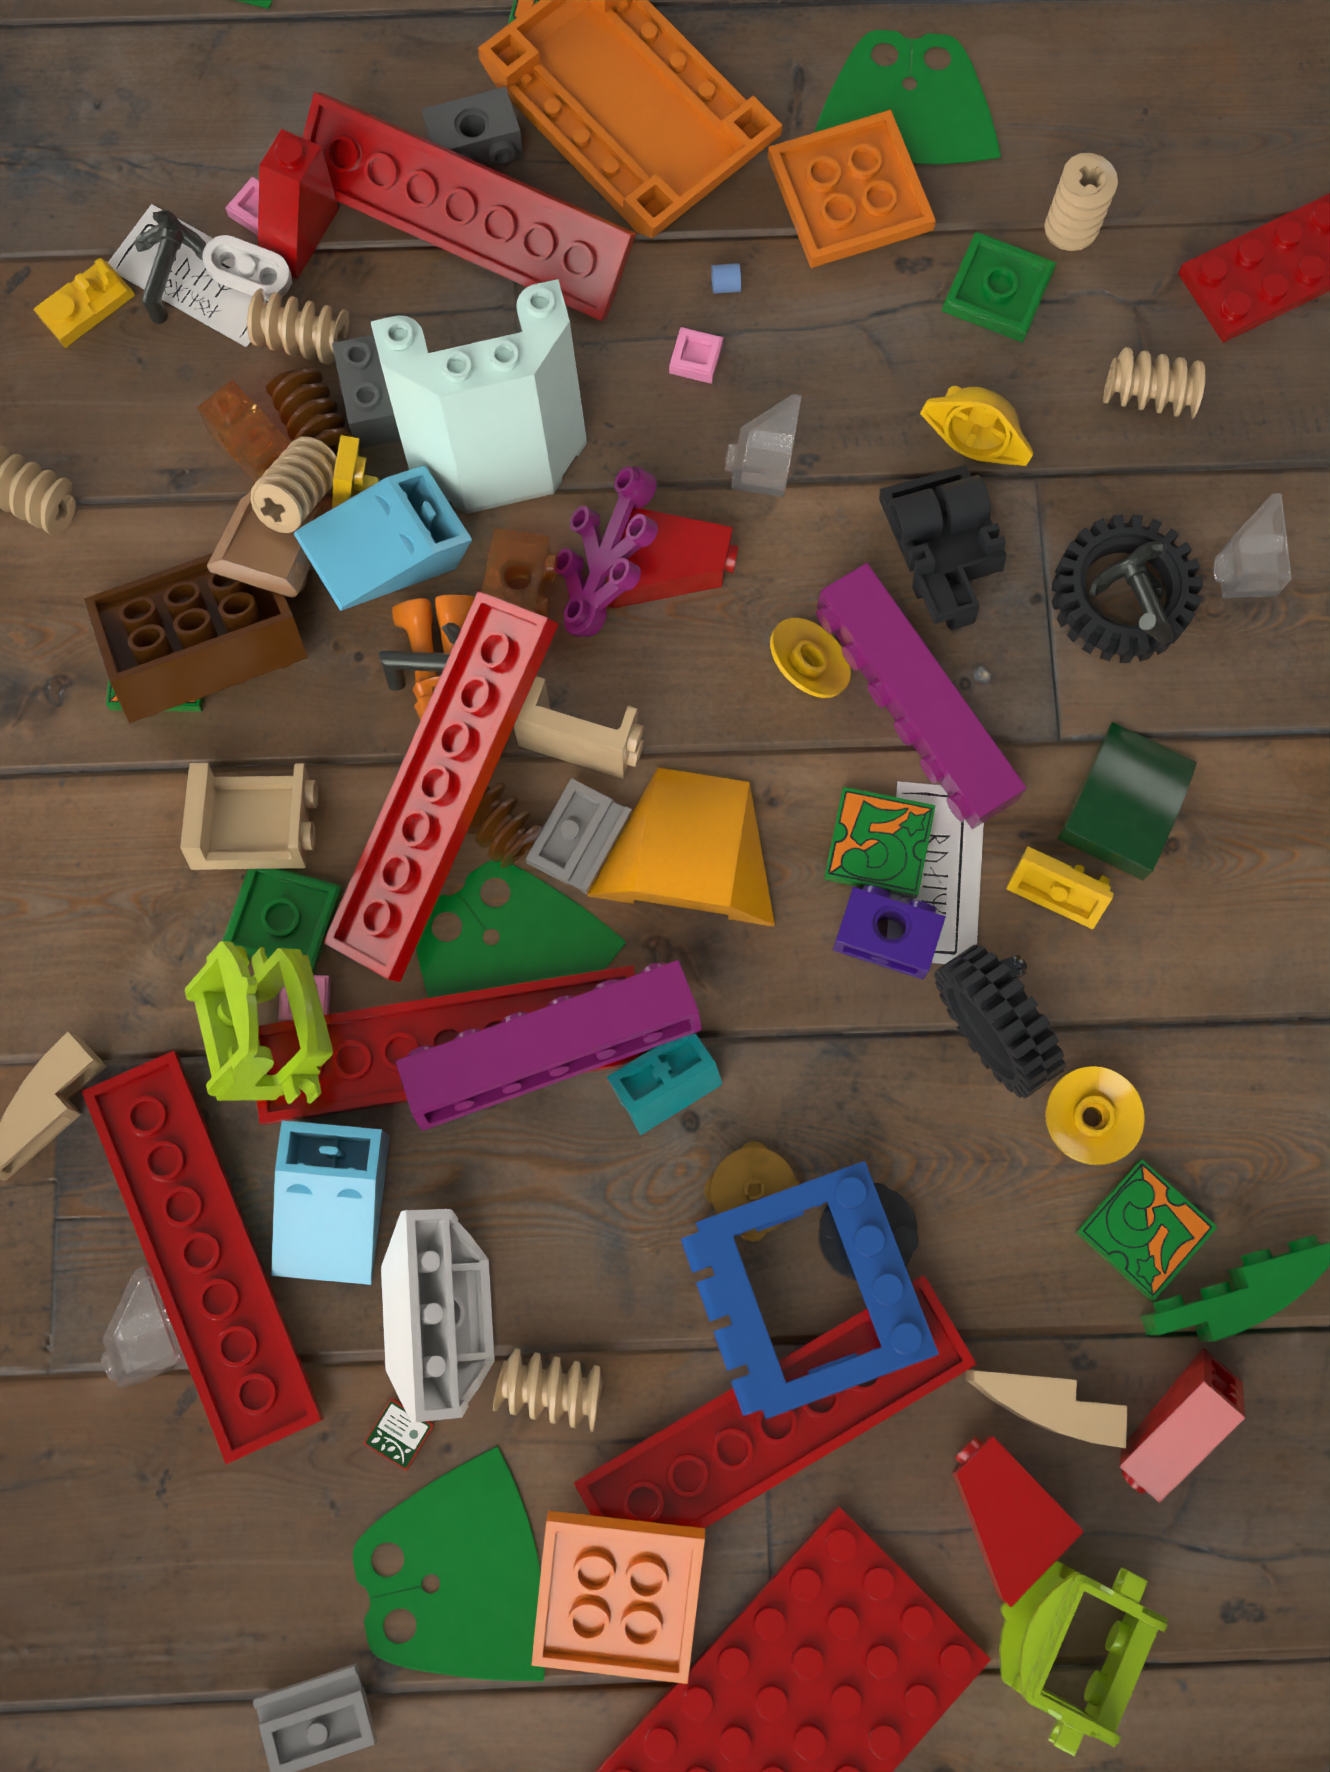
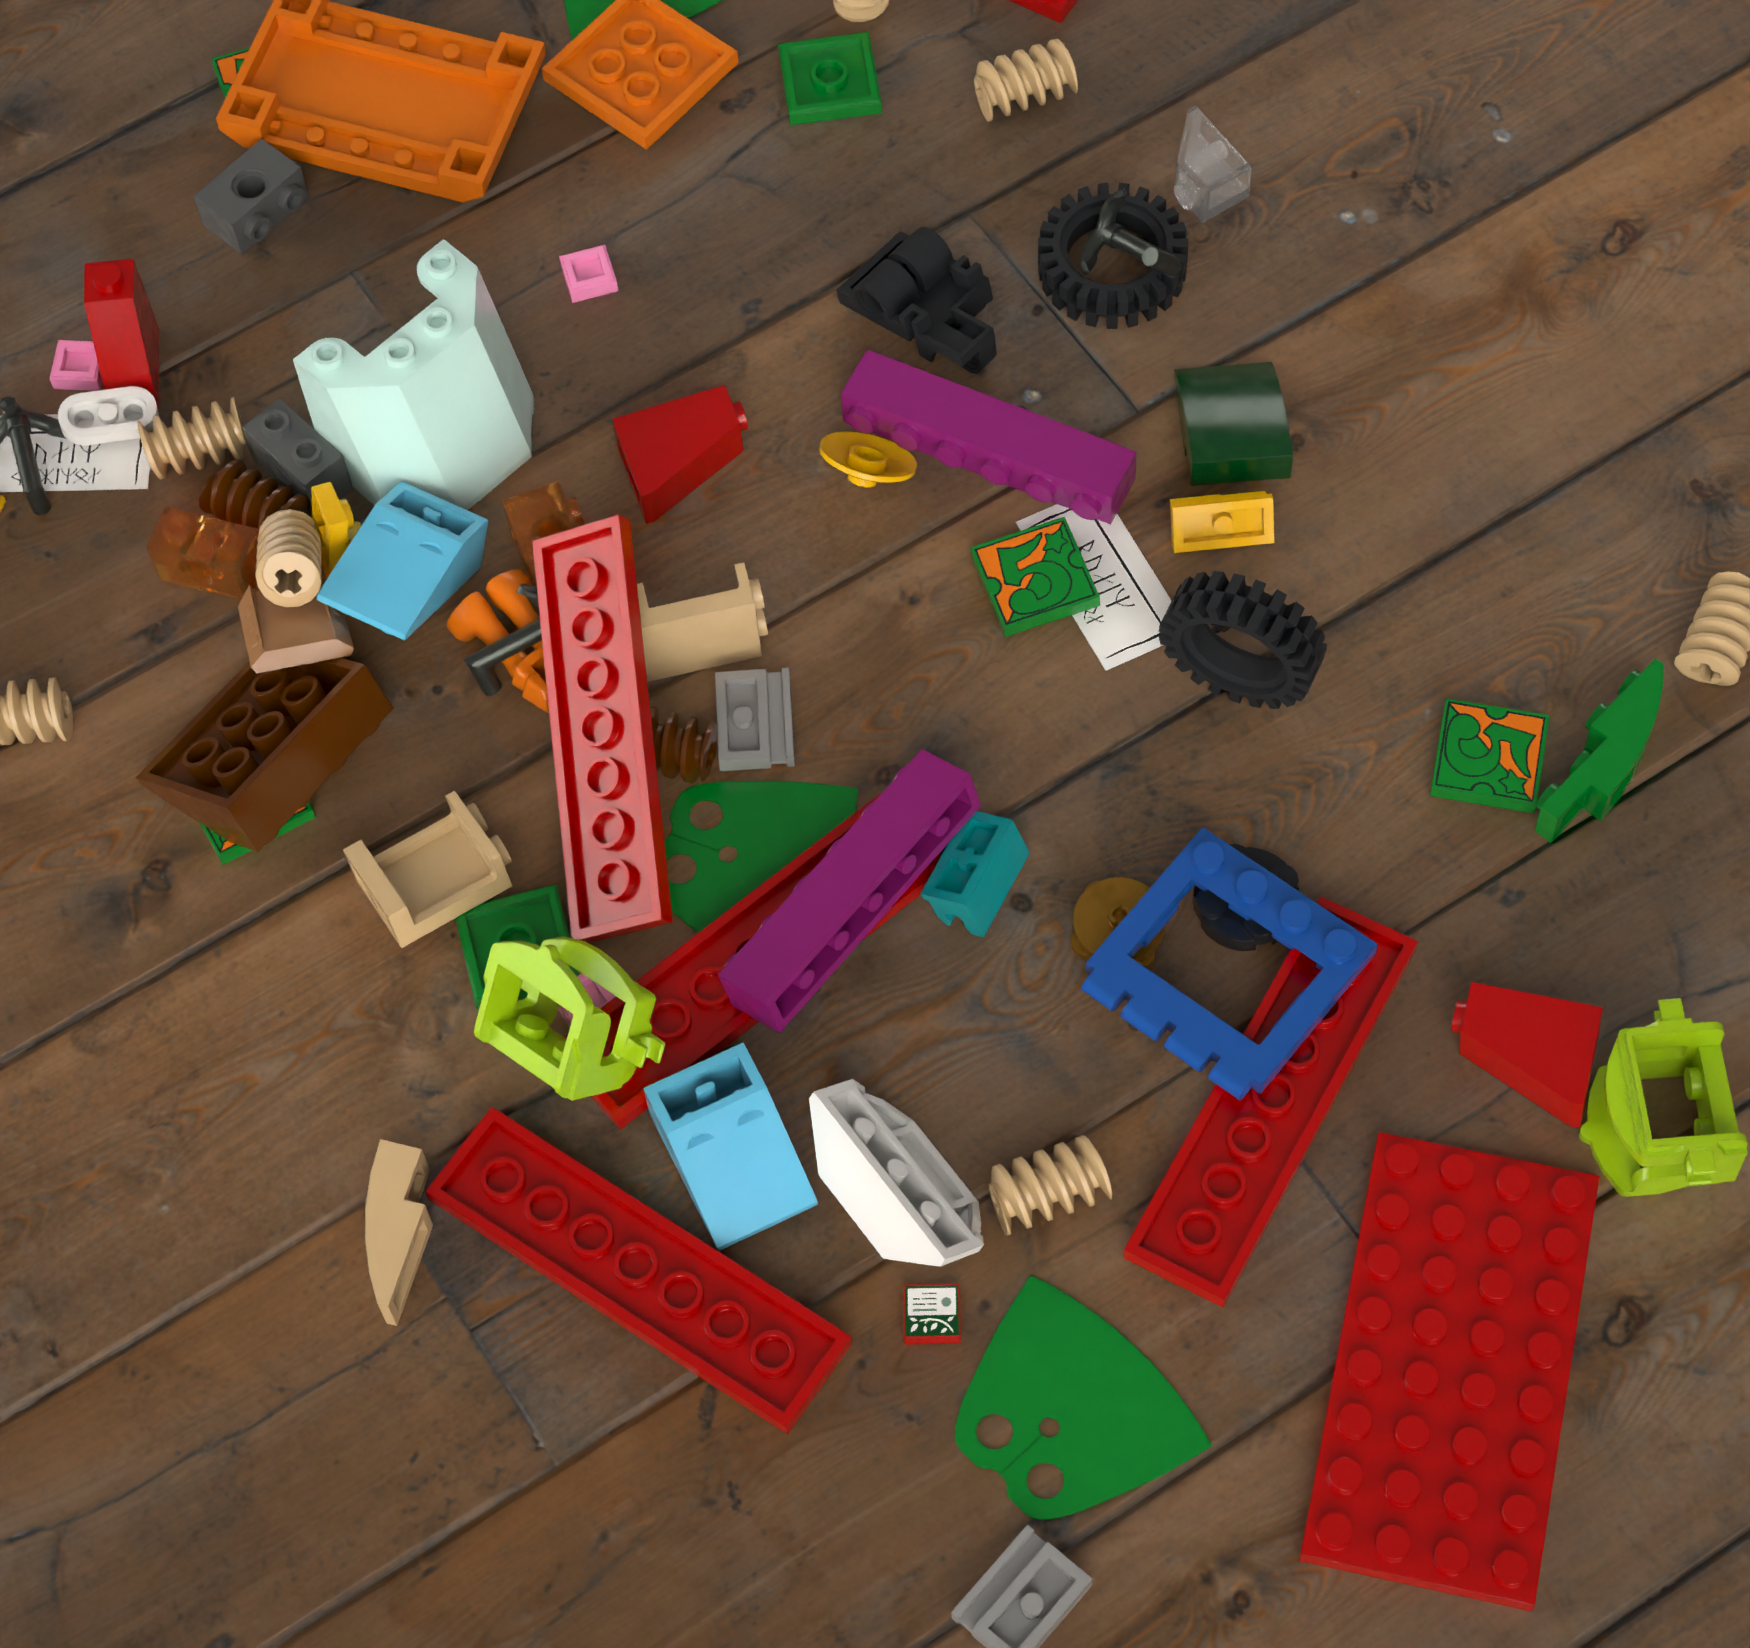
camera: 25 degrees left, 15 degrees down
clear slope [101,1267,187,1388] -> none
red plate [302,92,636,321] -> none
orange plate [531,1510,705,1684] -> none
magenta plant [553,466,658,637] -> none
light orange wedge [587,767,775,927] -> none
medium blue piece [711,263,741,294] -> none
clear slope [725,394,802,497] -> none
dark purple brick [833,885,946,980] -> none
yellow hat [920,386,1033,466] -> none
tan slope [966,1370,1127,1448] -> none
yellow dish [1045,1066,1145,1165] -> none
slope [1119,1348,1245,1503] -> none

